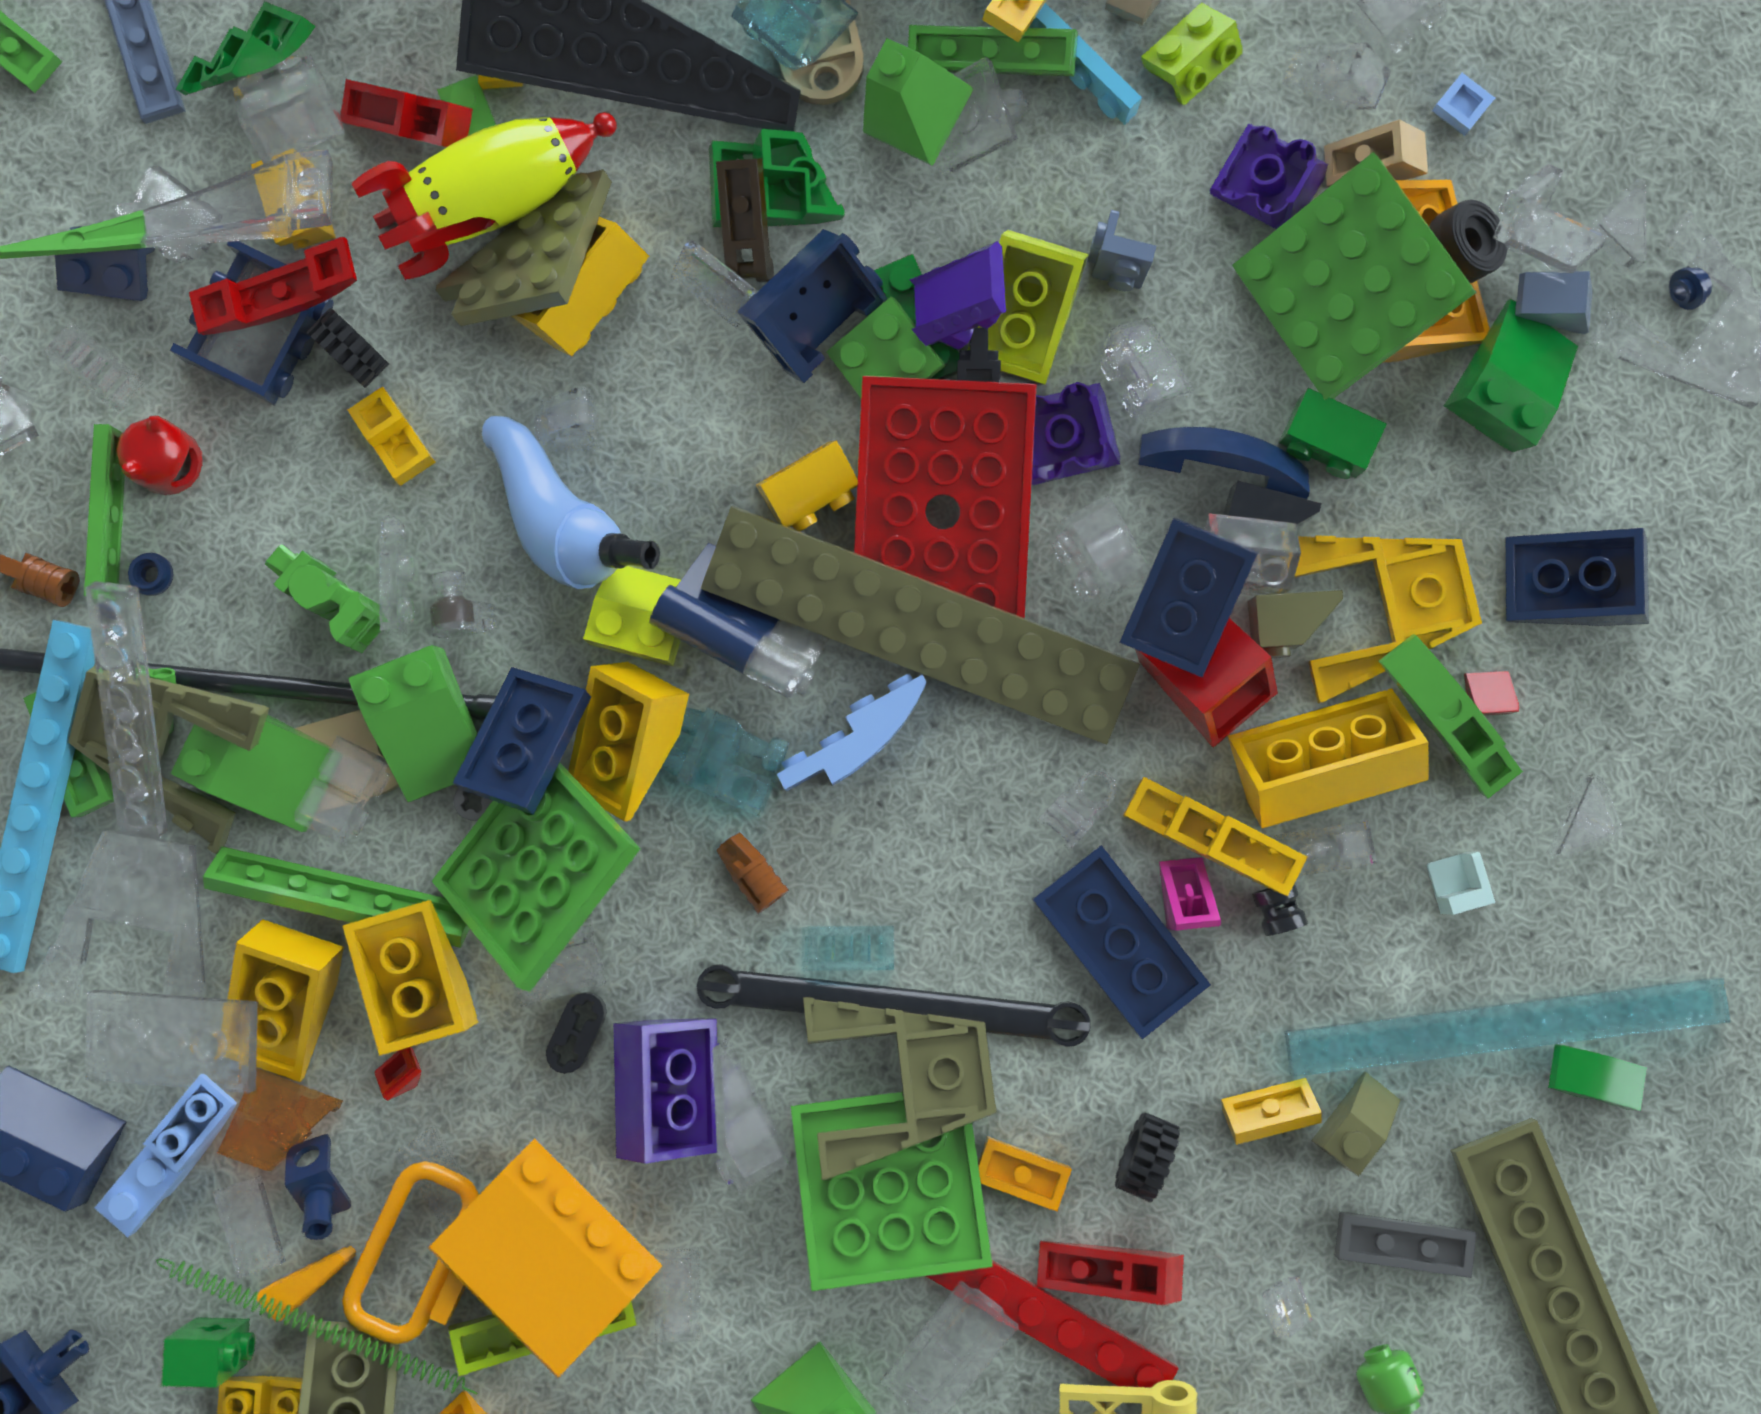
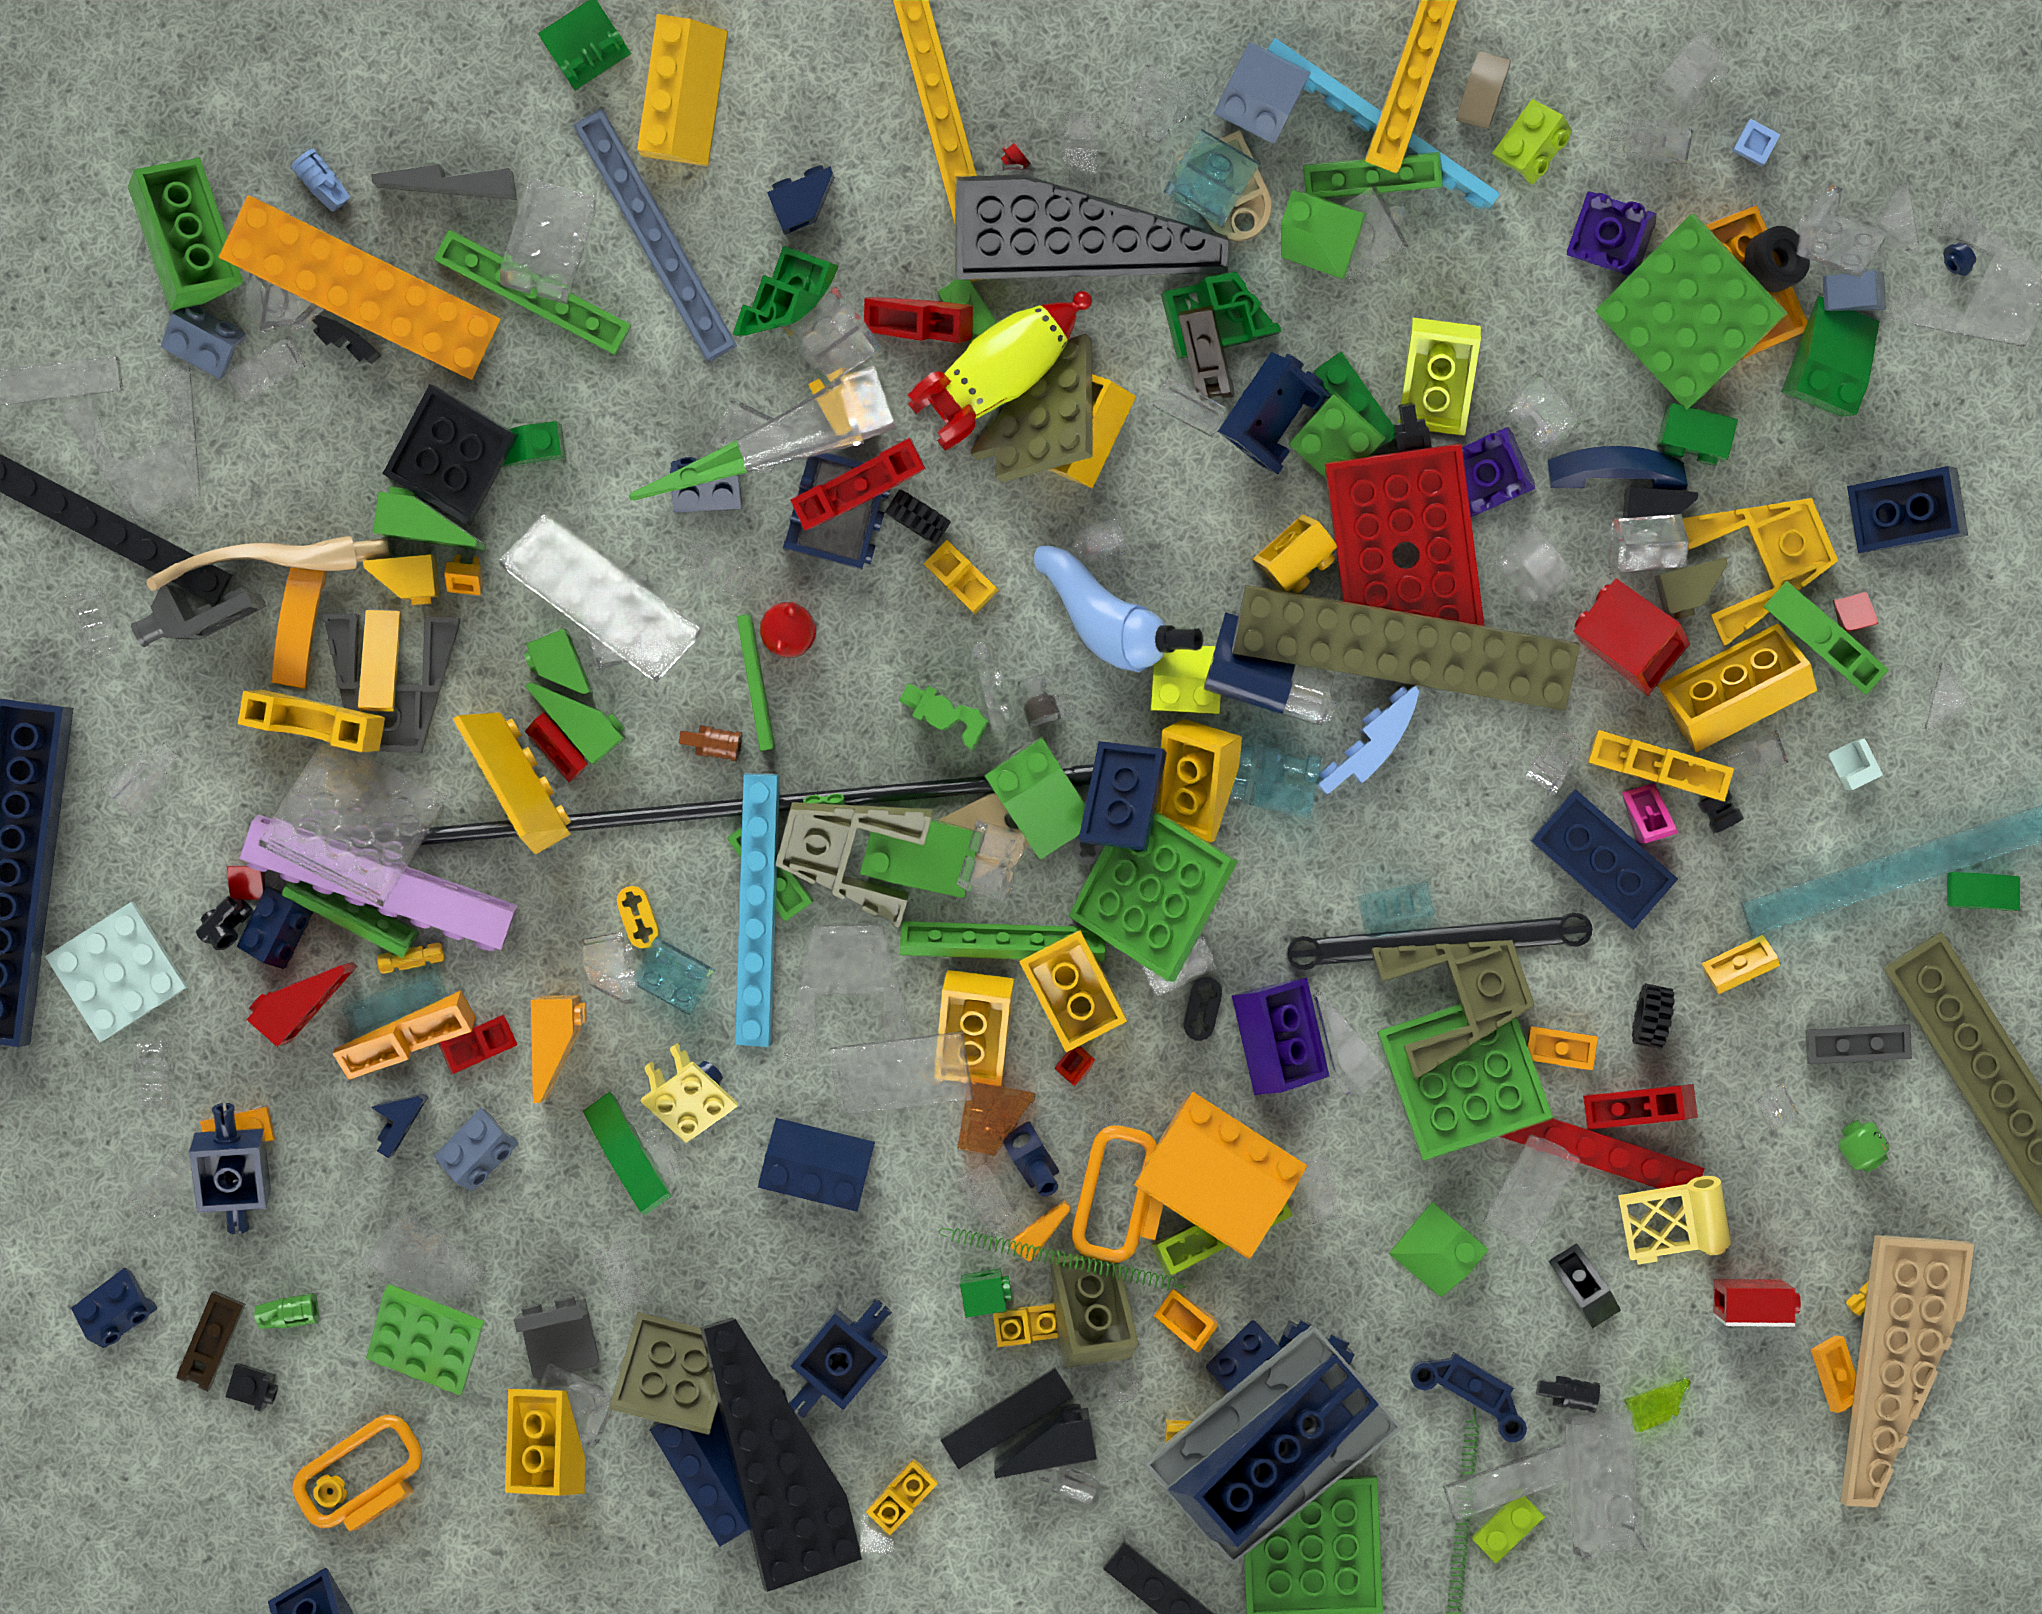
camera: 10 degrees left, 5 degrees up
clear plate [85,581,168,839] -> none
light blue slope [95,1073,237,1237] -> none
dark blue plate [128,553,173,596] -> none
dark orange hinge [717,832,789,914] -> none
dark purple slope [910,241,1006,350] -> none
sand blue bracket [1087,210,1156,291] -> none
dark blue plate [1119,517,1258,677] -> none
olive slope [1311,1071,1401,1176] -> none
tan slope [1324,119,1428,187] -> none

